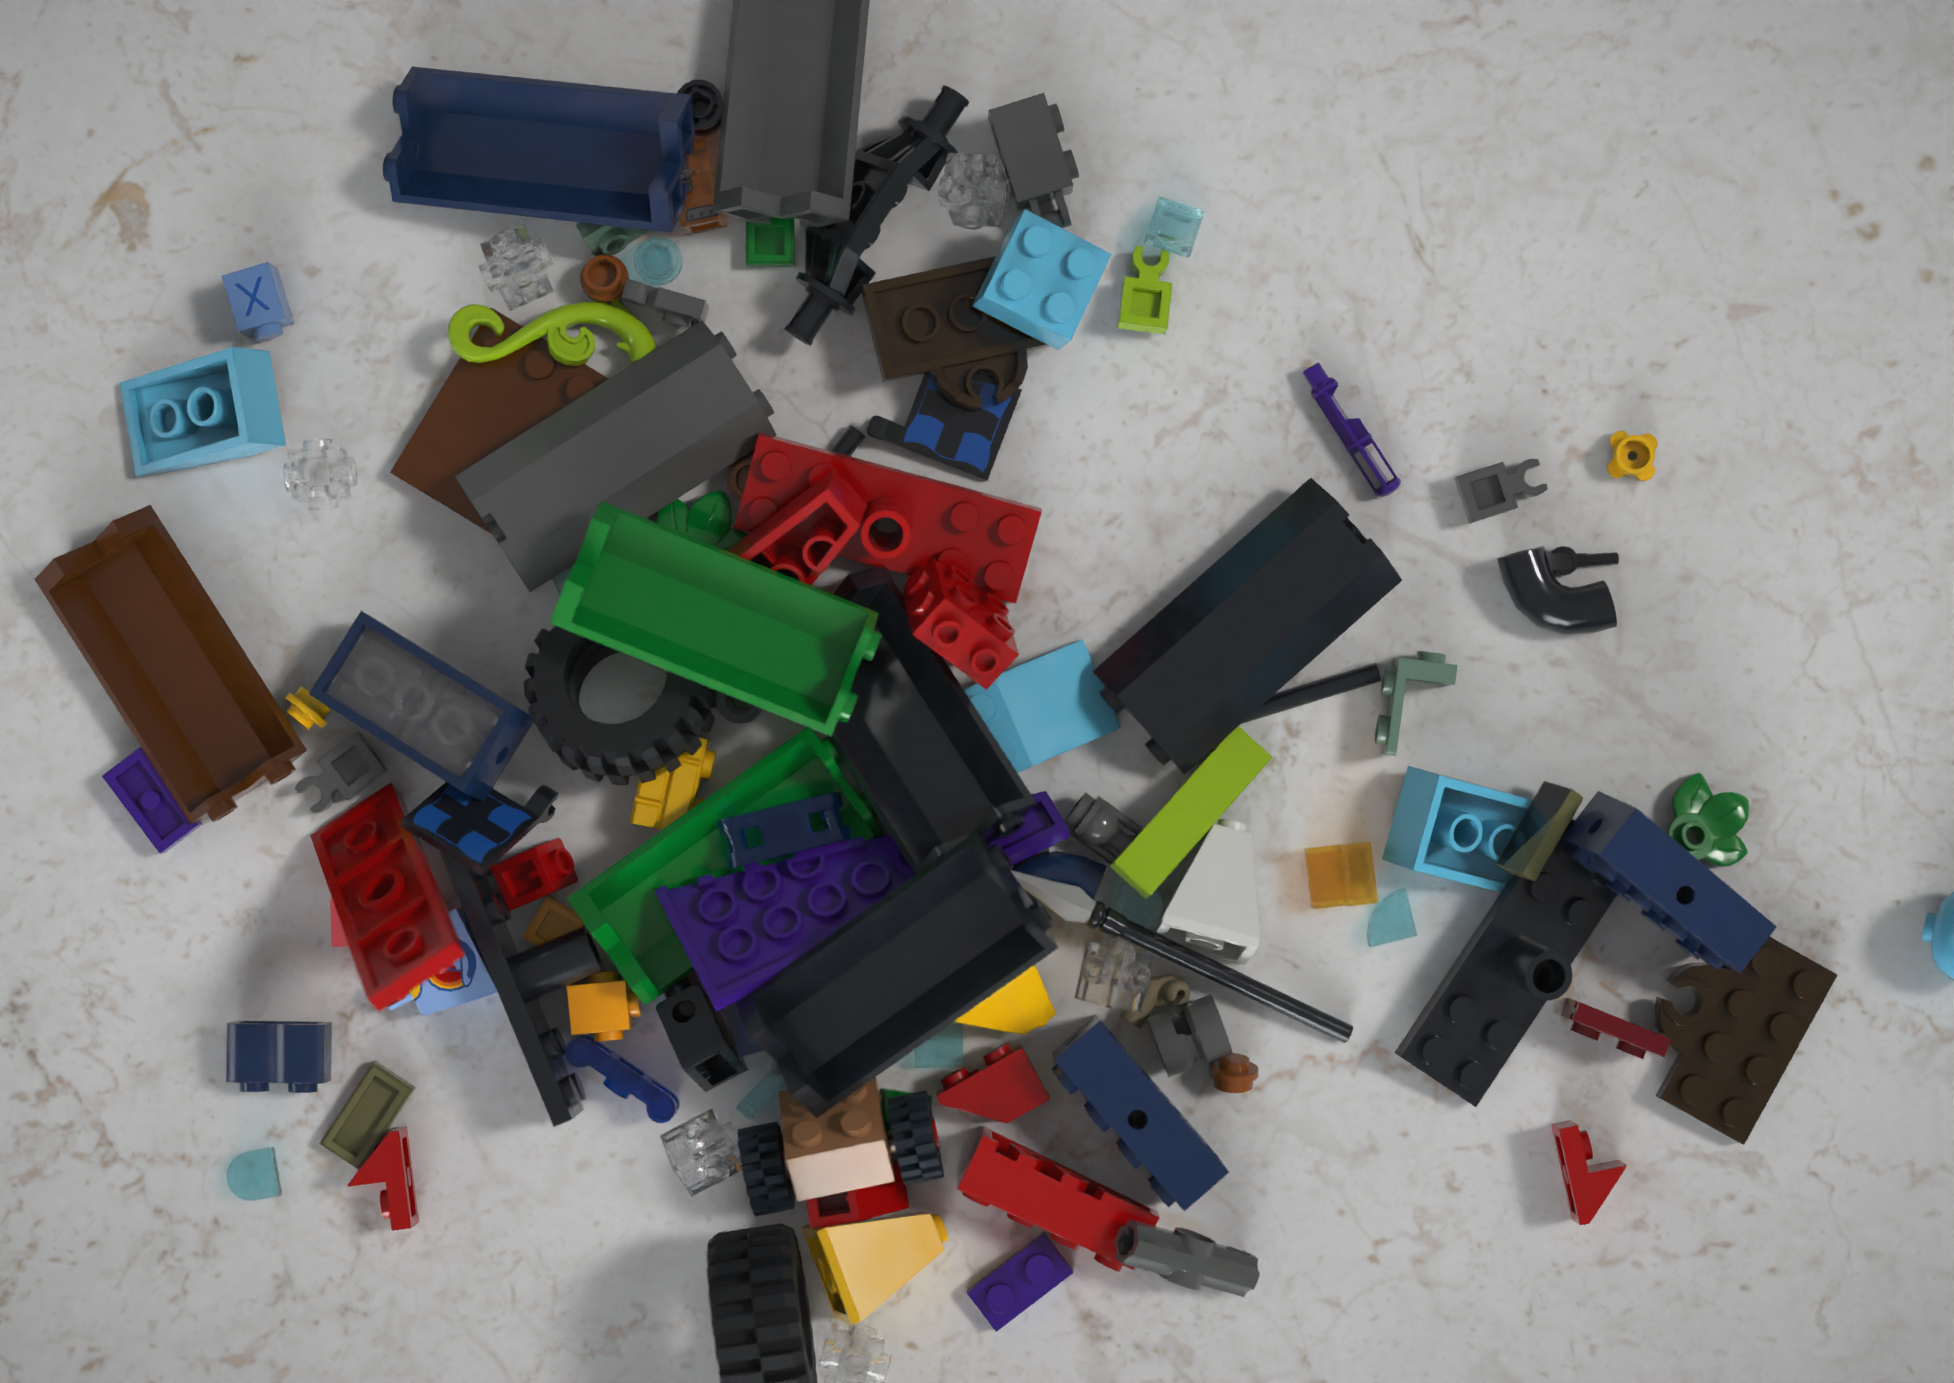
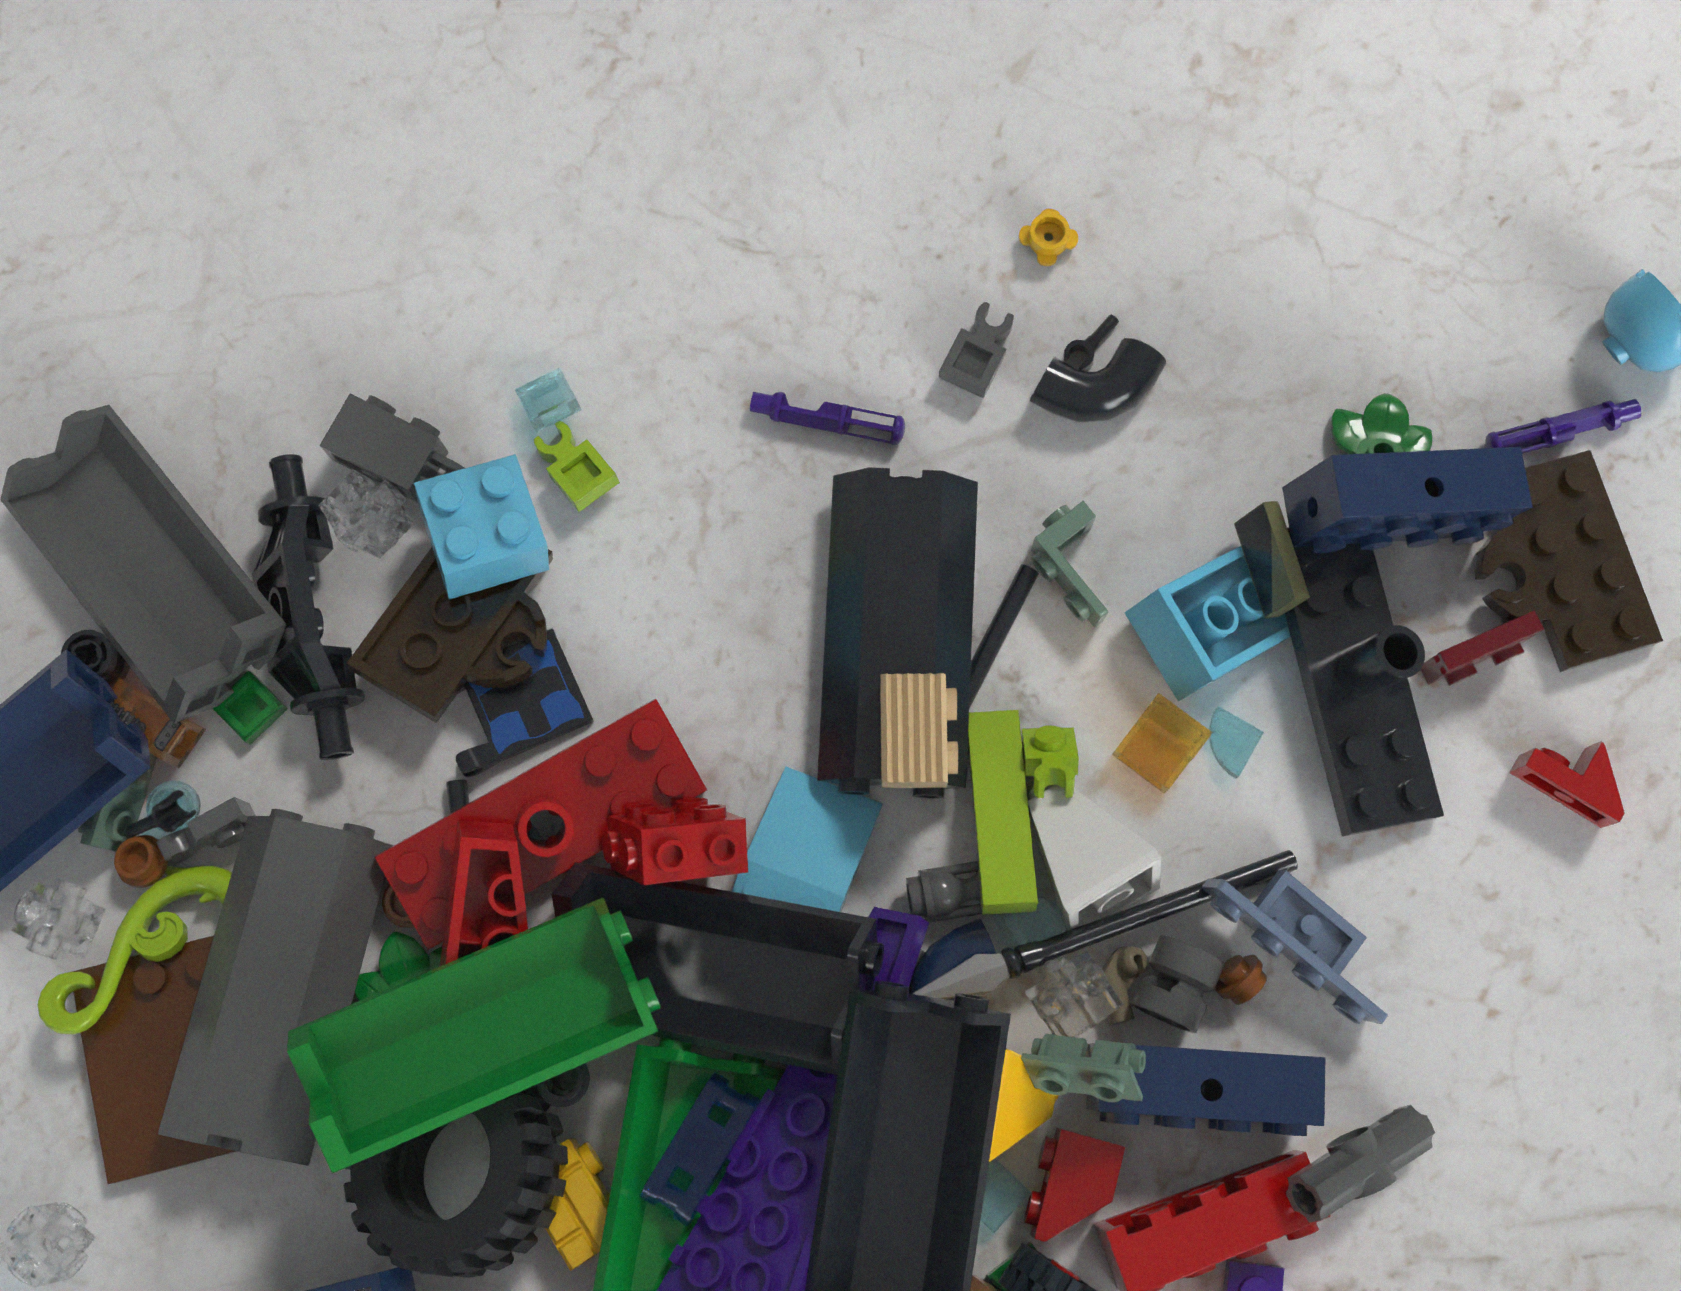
camera: 45 degrees left, 10 degrees down
none -> black hand [126,790,196,837]
none -> tan brick [880,673,958,788]
none -> lime plate [1021,725,1079,798]
none -> sand green hinge [1021,1034,1146,1102]
none -> sand blue bracket [1202,870,1388,1024]
none -> dark purple piece [1485,399,1642,454]

